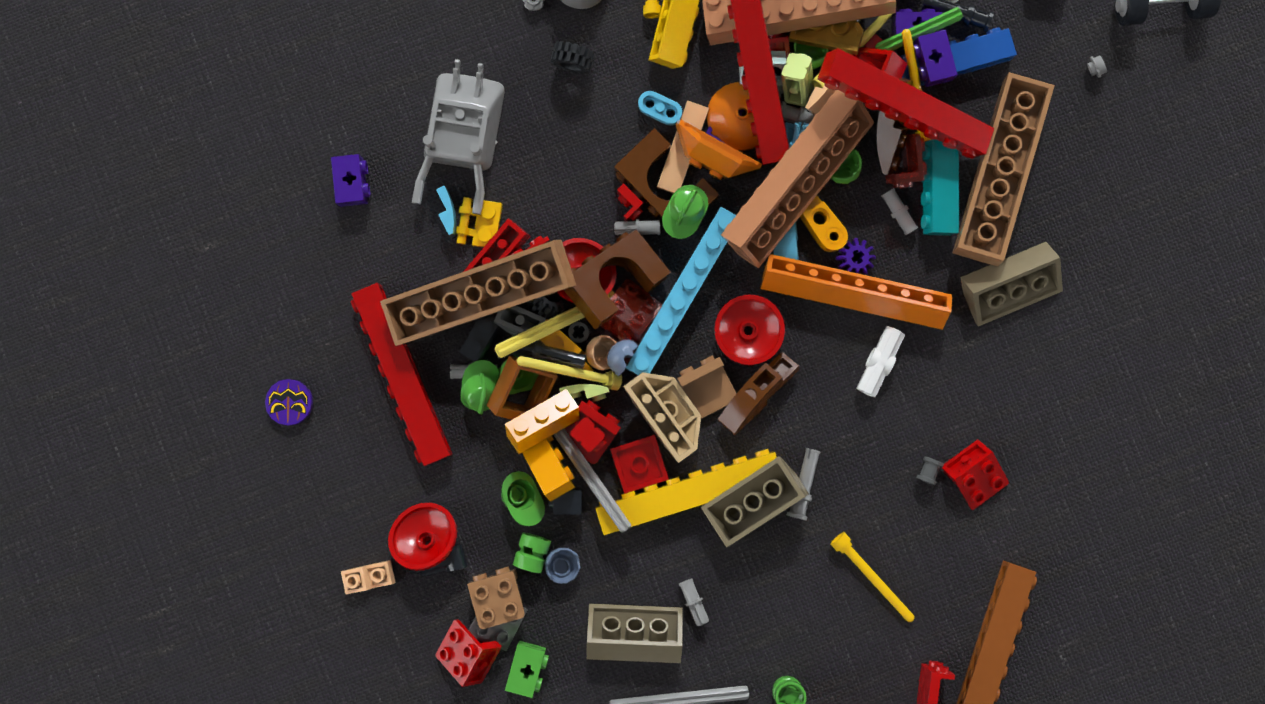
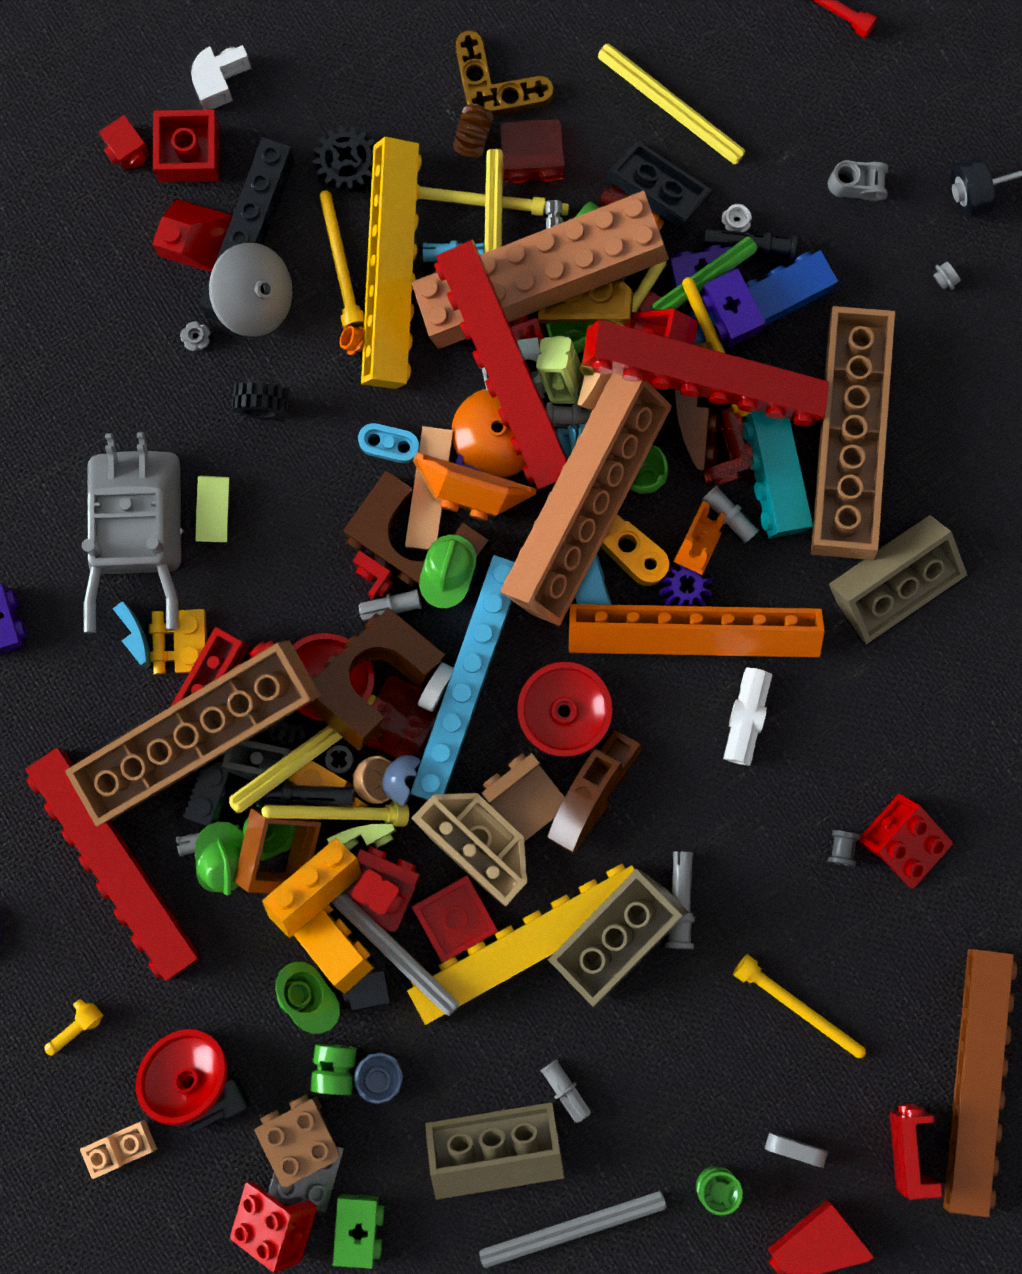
camera: 10 degrees left, 5 degrees down
none -> yellow piece [44,999,104,1056]
none -> yellowish green slope [196,476,230,542]
none -> orange plate [339,325,365,355]
none -> white beam [418,662,454,712]
none -> orange hinge [674,501,725,575]
none -> light grey beam [765,1133,828,1168]

